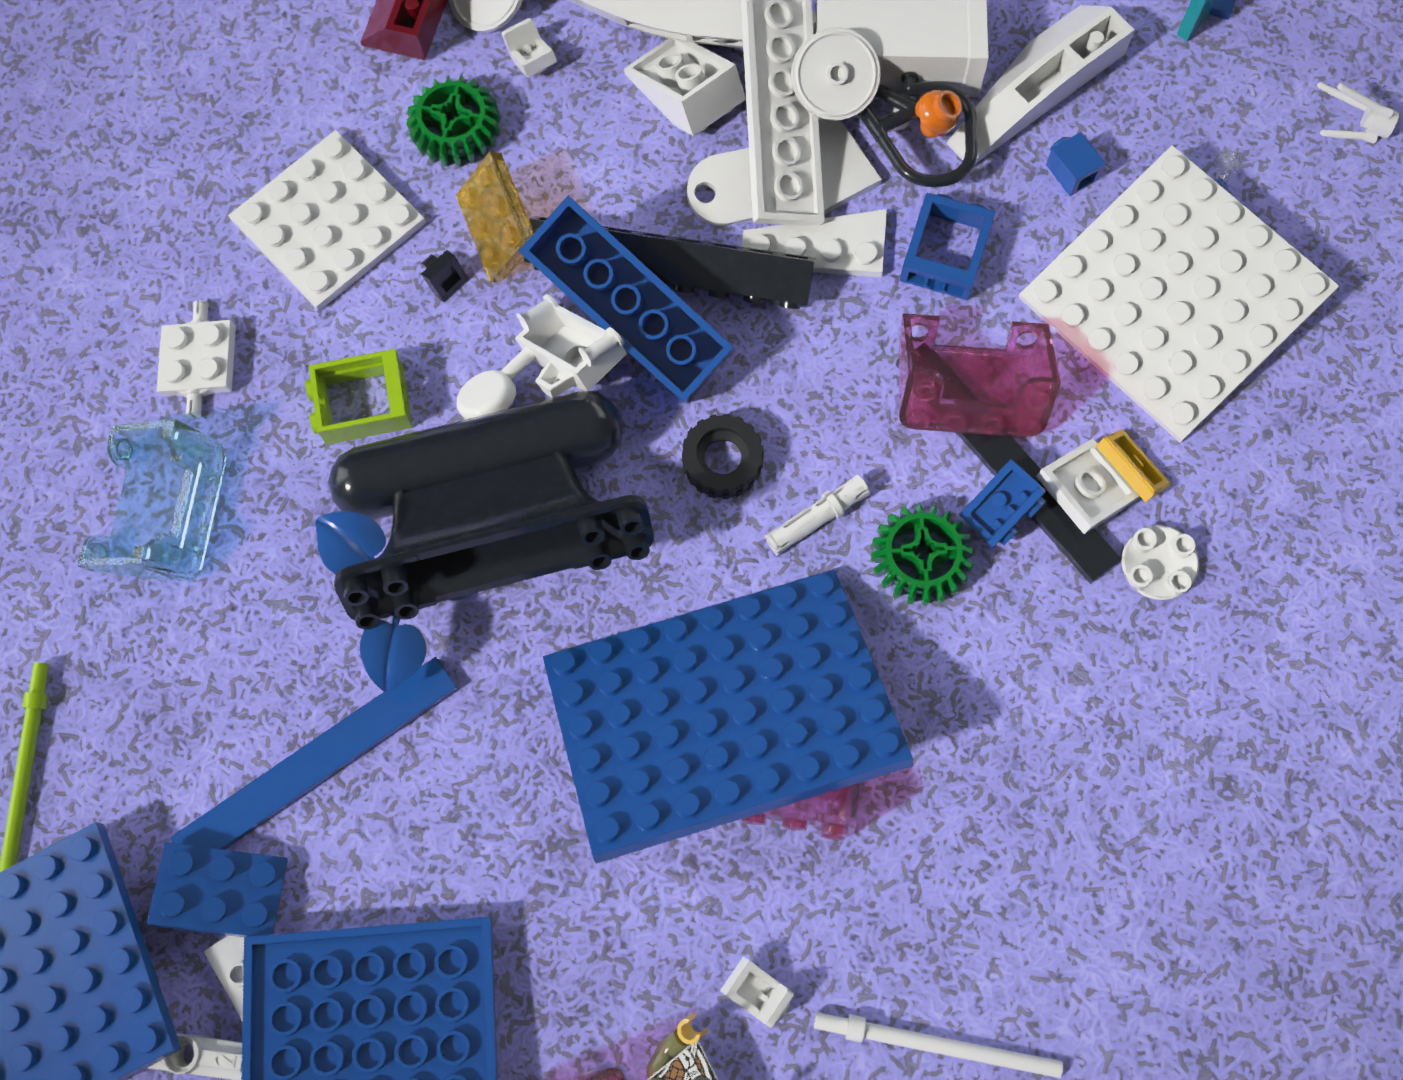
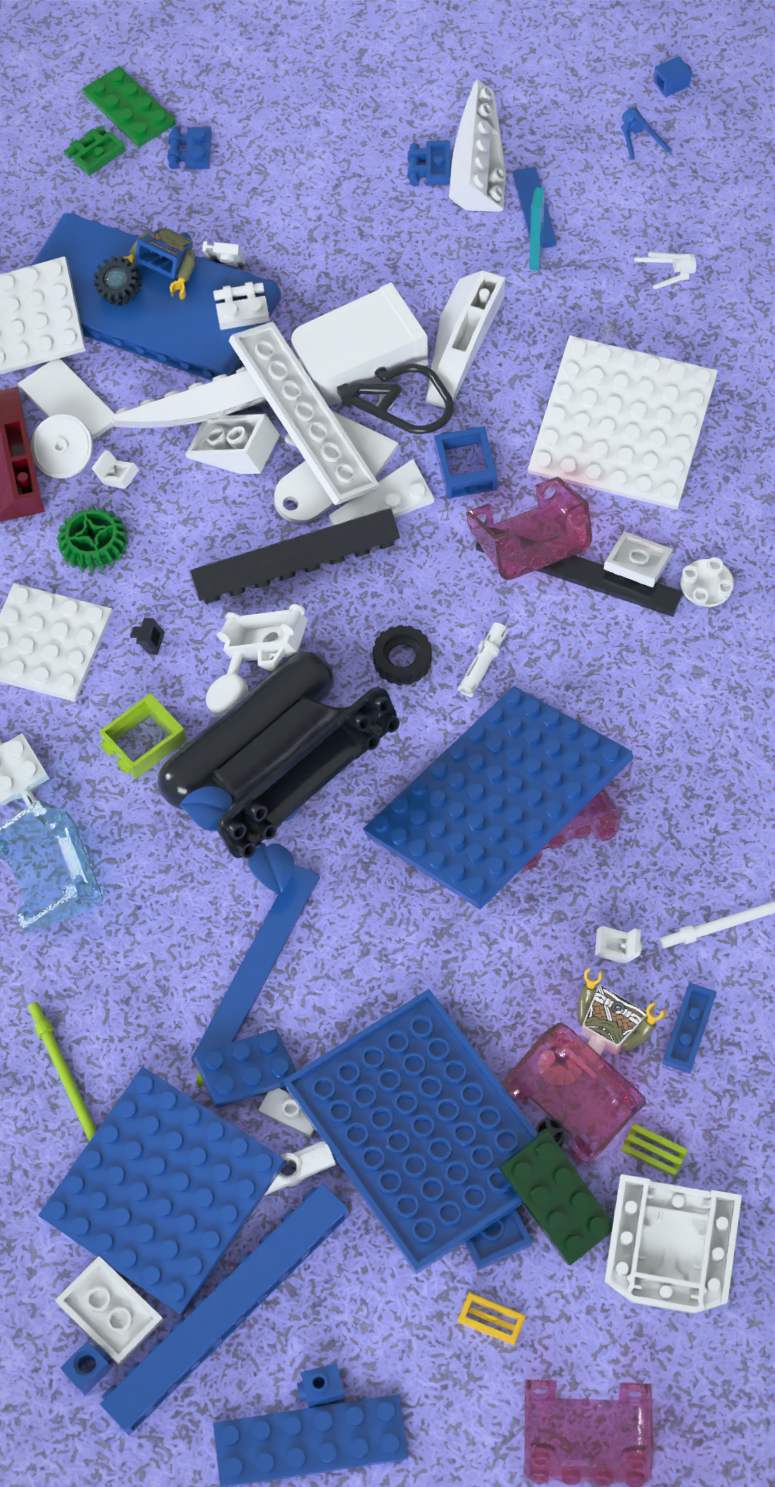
camera: 30 degrees left, 10 degrees down
clear yellow plate [456,152,534,283] -> none
blue brick [519,195,735,403] -> none
white shield [791,27,880,121] -> none
green gear [870,503,974,606] -> none
orange animal [915,90,962,138] -> none
blue bracket [959,459,1046,547] -> none
blue brick [1046,132,1106,196] -> none
yellow tile [1096,429,1171,502] -> none

